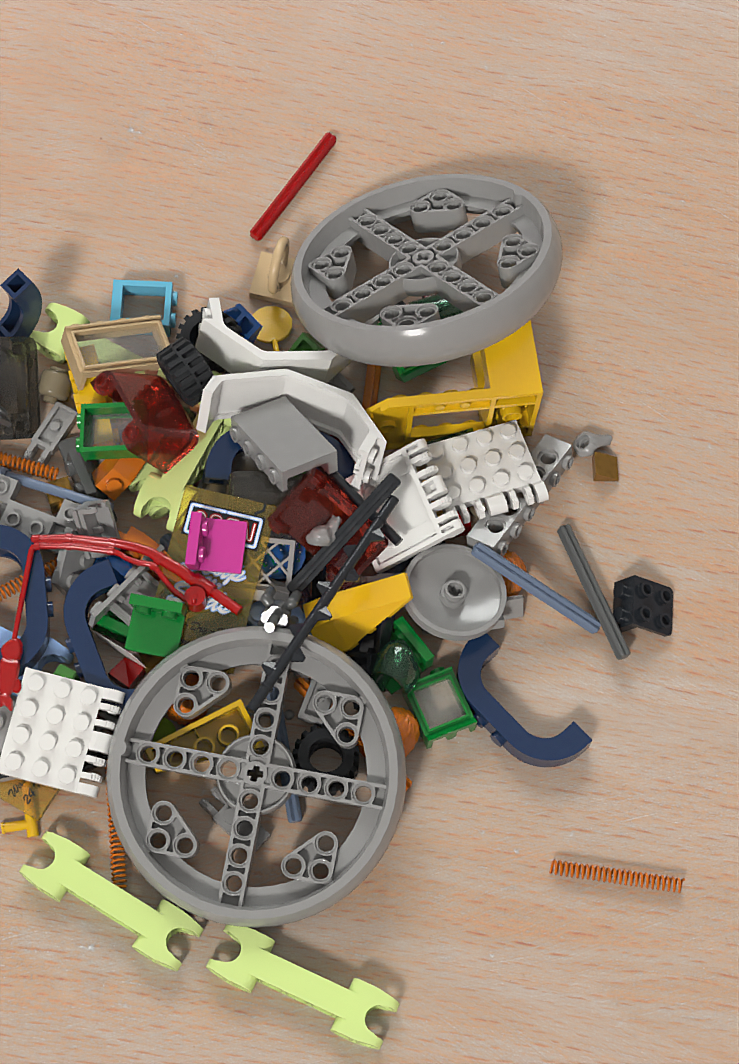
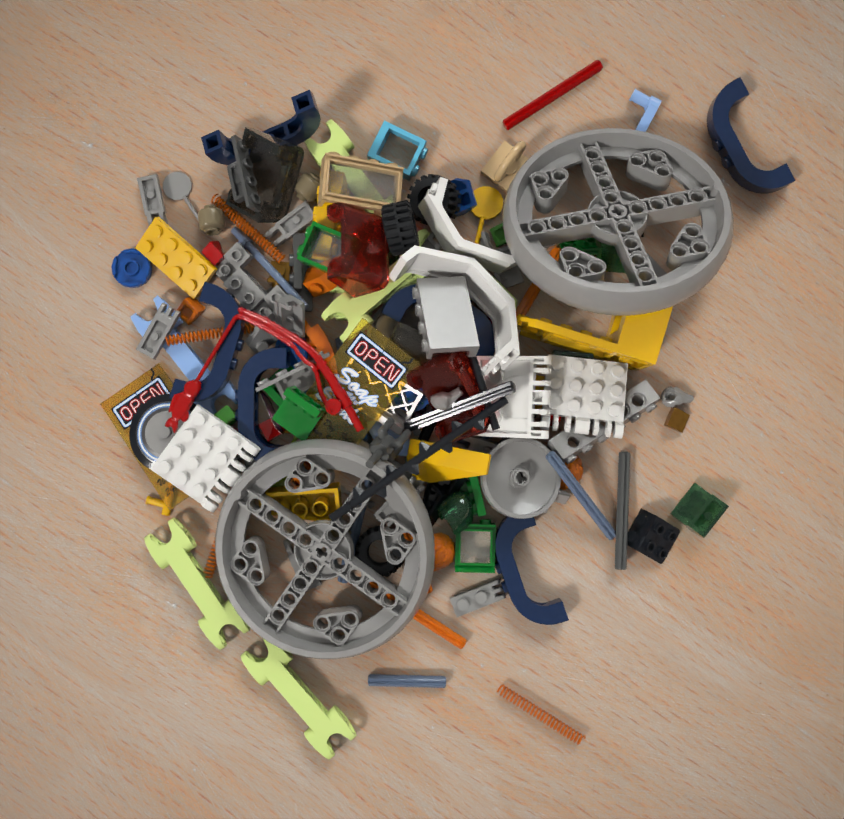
camera: 25 degrees right, 20 degrees up
dark pink bracket [185,511,248,574] -> none
none -> sand blue axle [368,674,446,688]
none -> orange axle [370,582,467,649]
none -> light grey hinge [450,579,506,617]
none -> light blue beam [629,88,662,132]
none -> clear green brick [670,483,729,538]
none -> dark blue arch [707,77,796,194]

